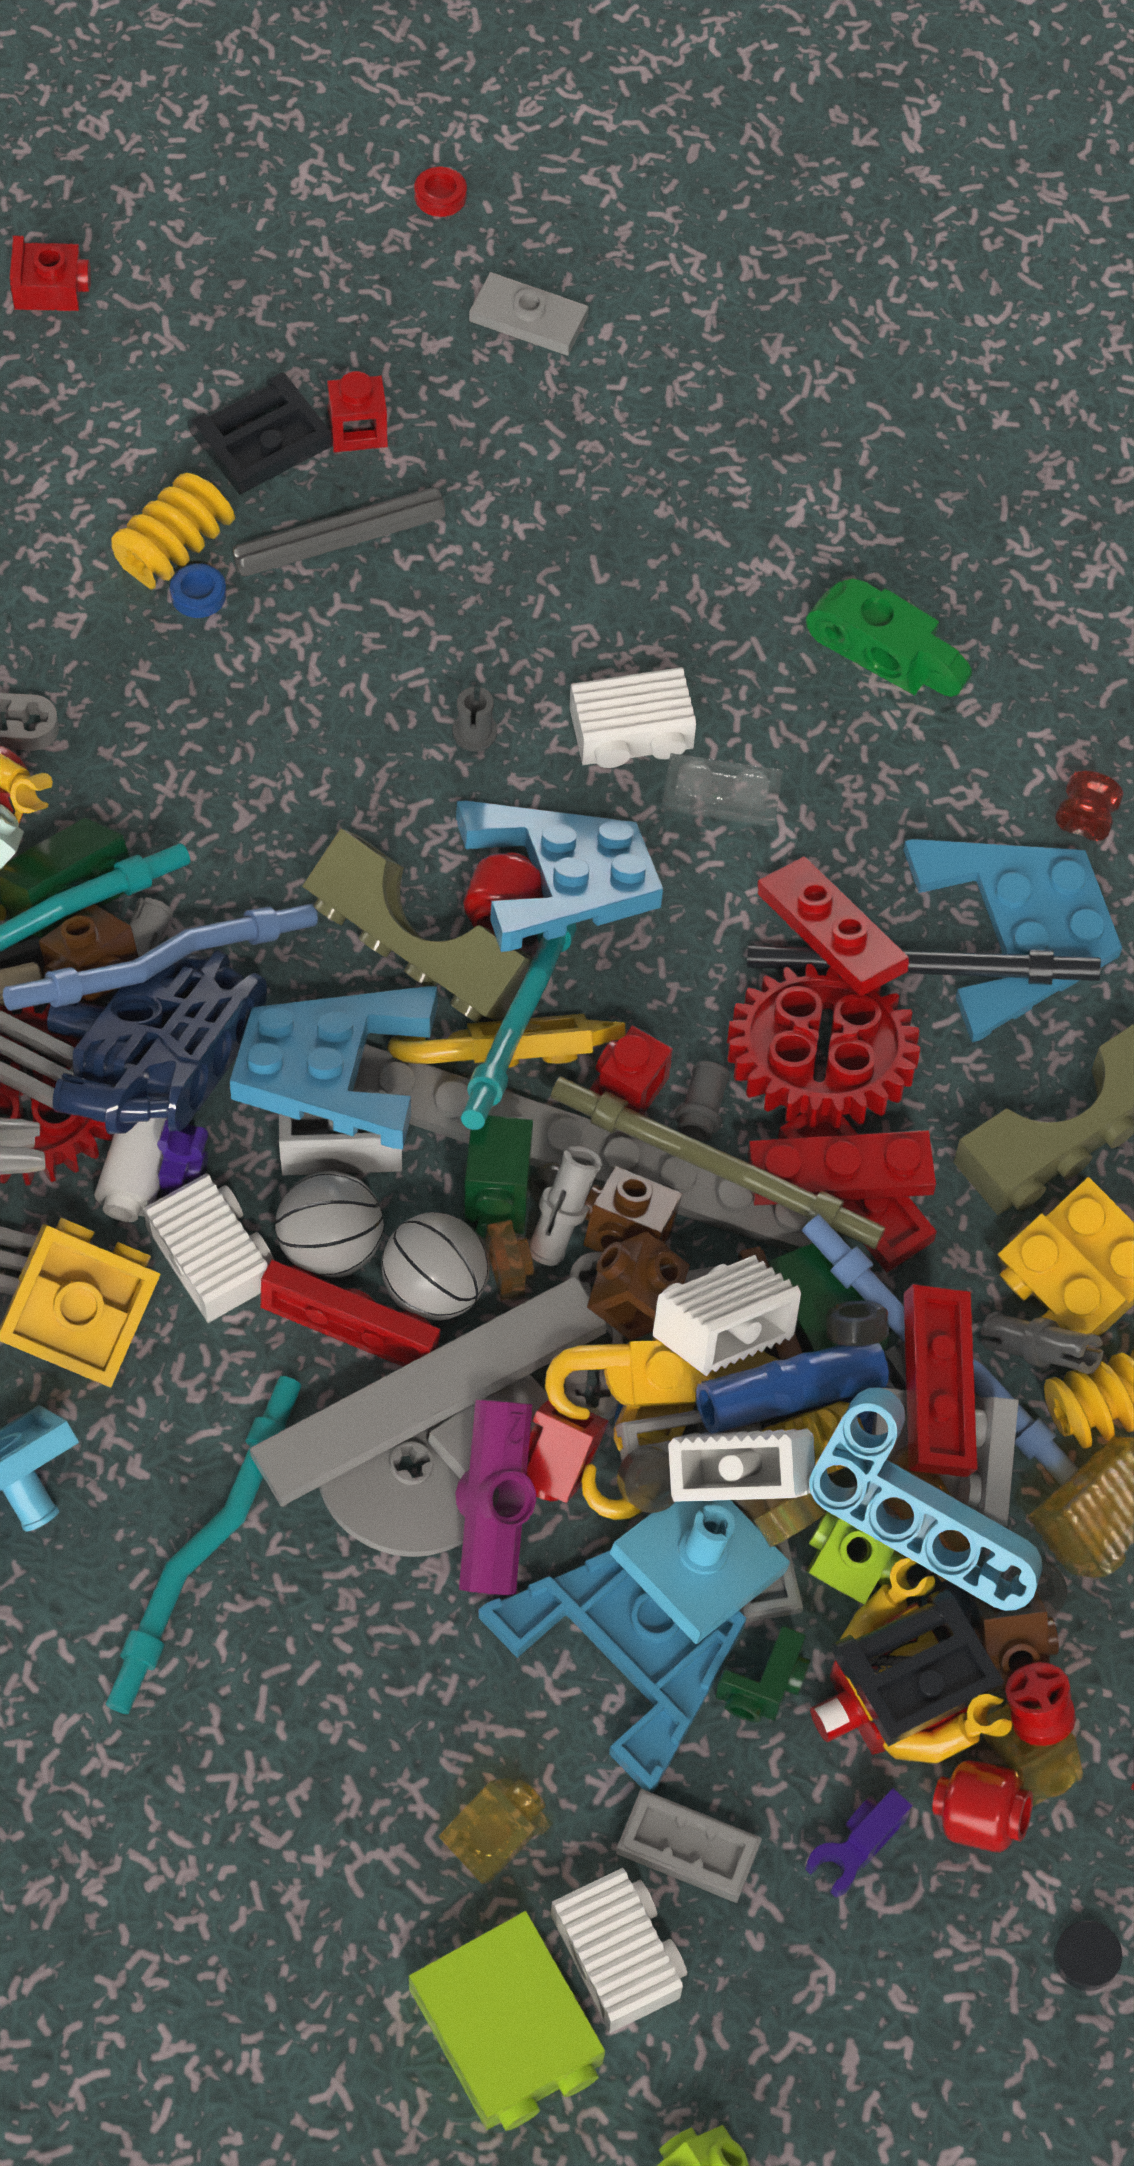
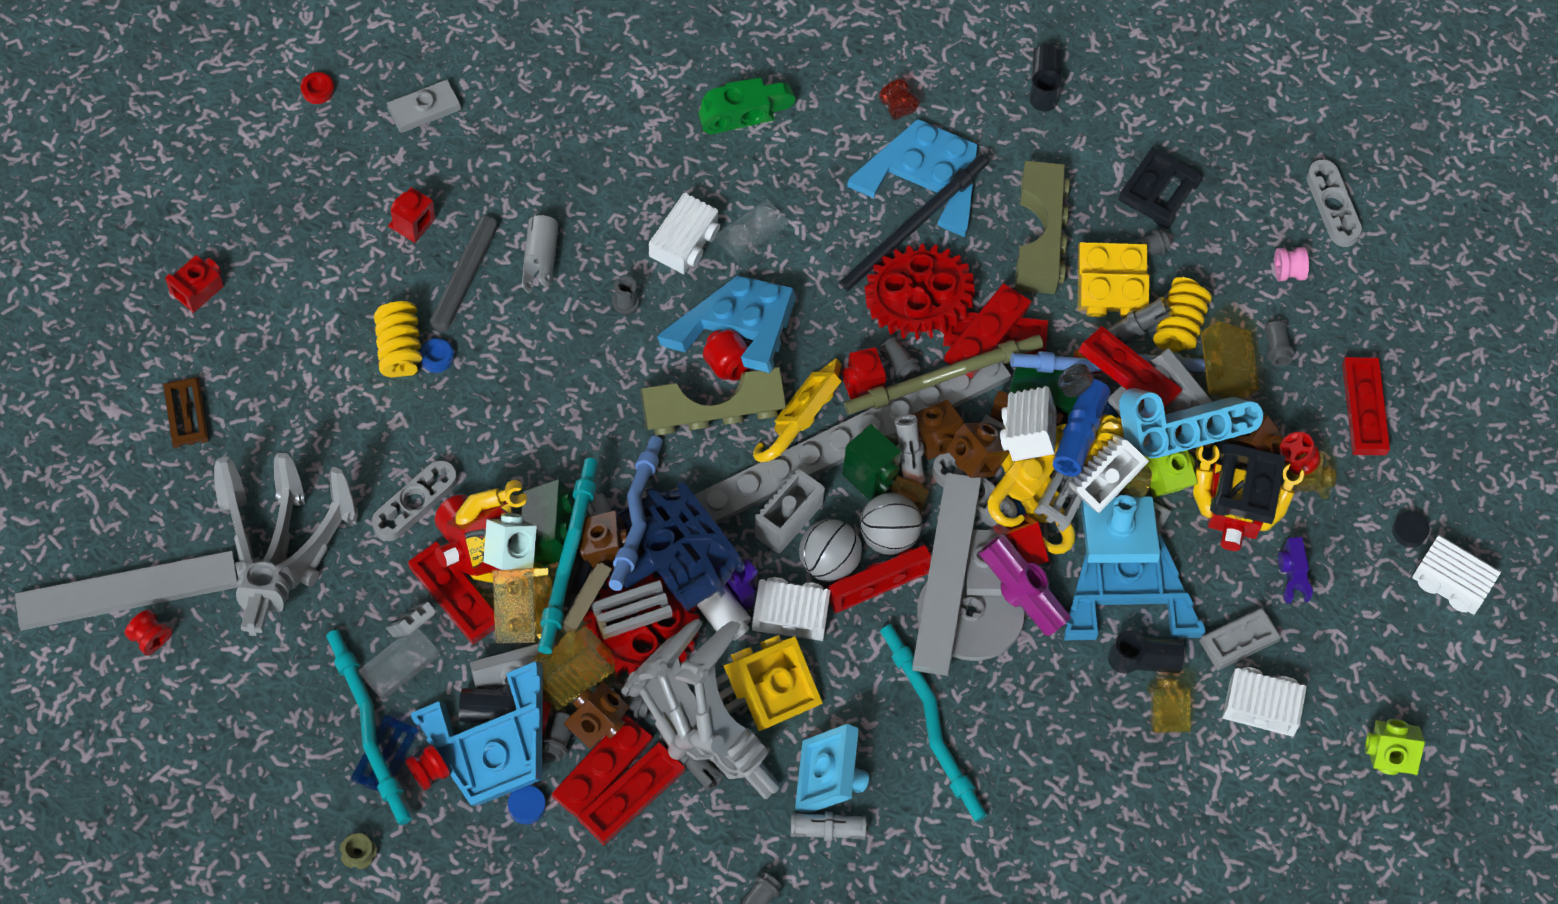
camera: 50 degrees left, 0 degrees up
black plate [188,372,332,495] -> none
dark azure wing [230,986,438,1149] -> none
lime brick [409,1911,605,2131] -> none
teal bar [461,923,577,1130] -> none
clear smoke tile [617,1446,675,1513] -> none
dark green bracket [715,1626,811,1722] -> none
red plate [758,856,909,996] -> none
red head [932,1759,1033,1853] -> none
none -> light grey piece [522,215,559,293]
none -> black piece [1108,630,1184,674]
none -> white brick [1412,535,1501,615]

